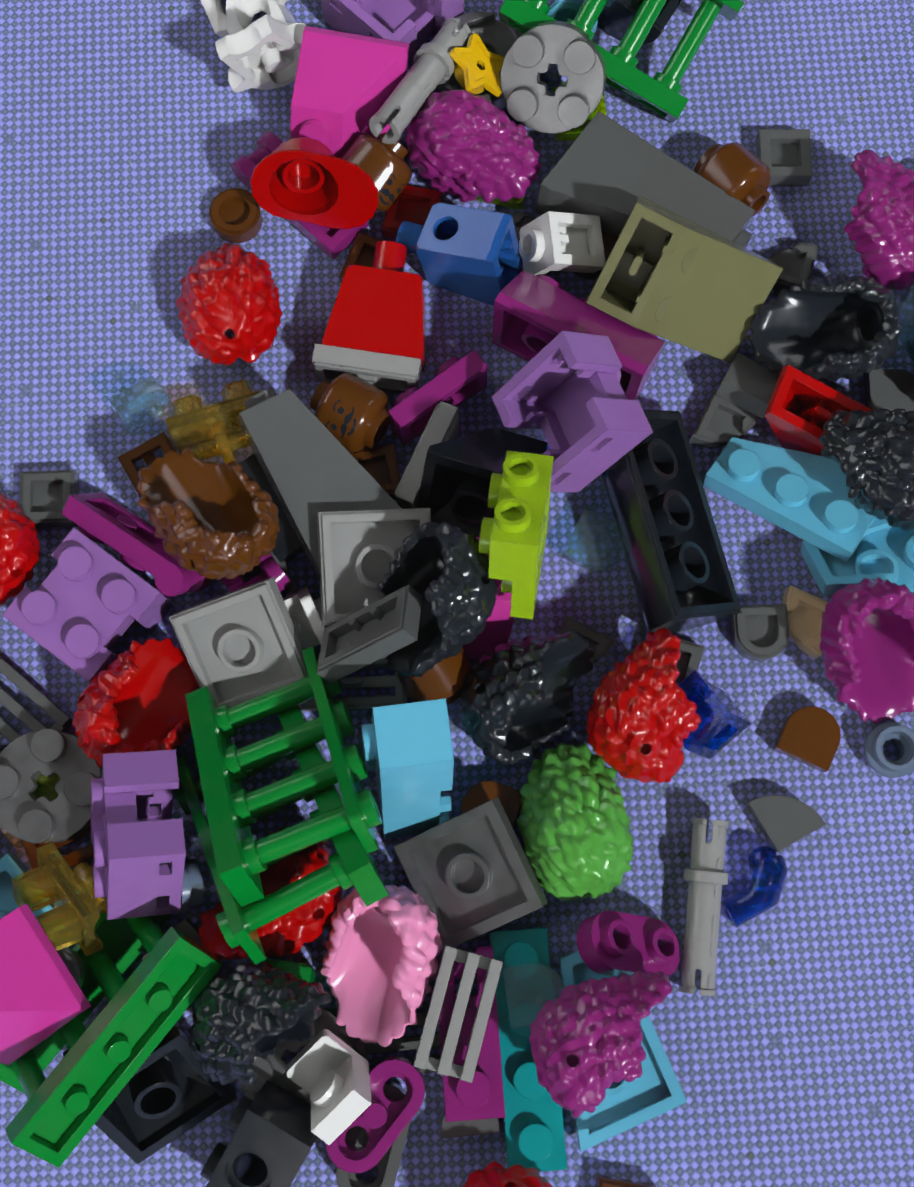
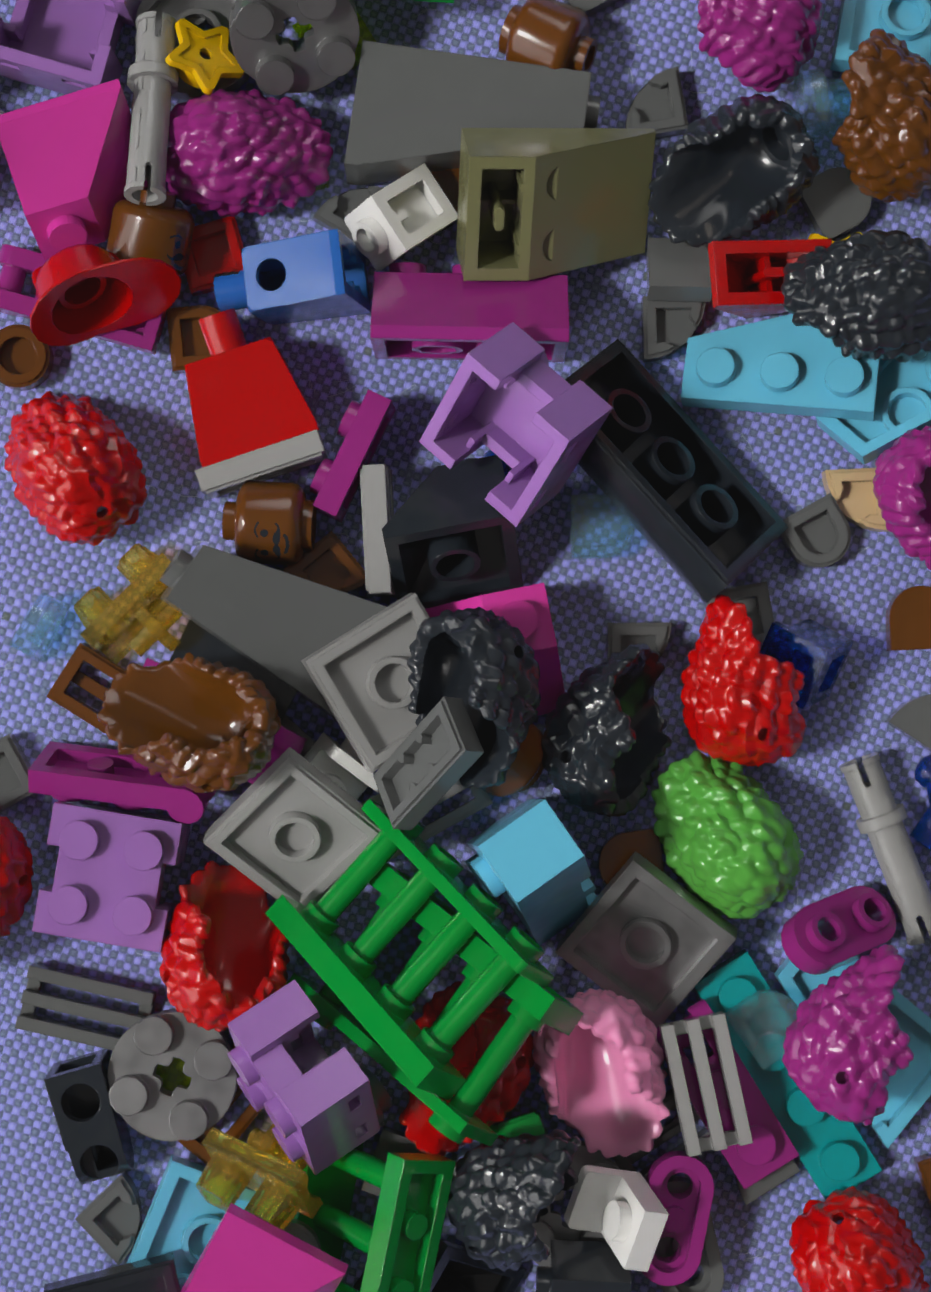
camera: 25 degrees left, 10 degrees up
lime plate [479,450,554,620] -> none

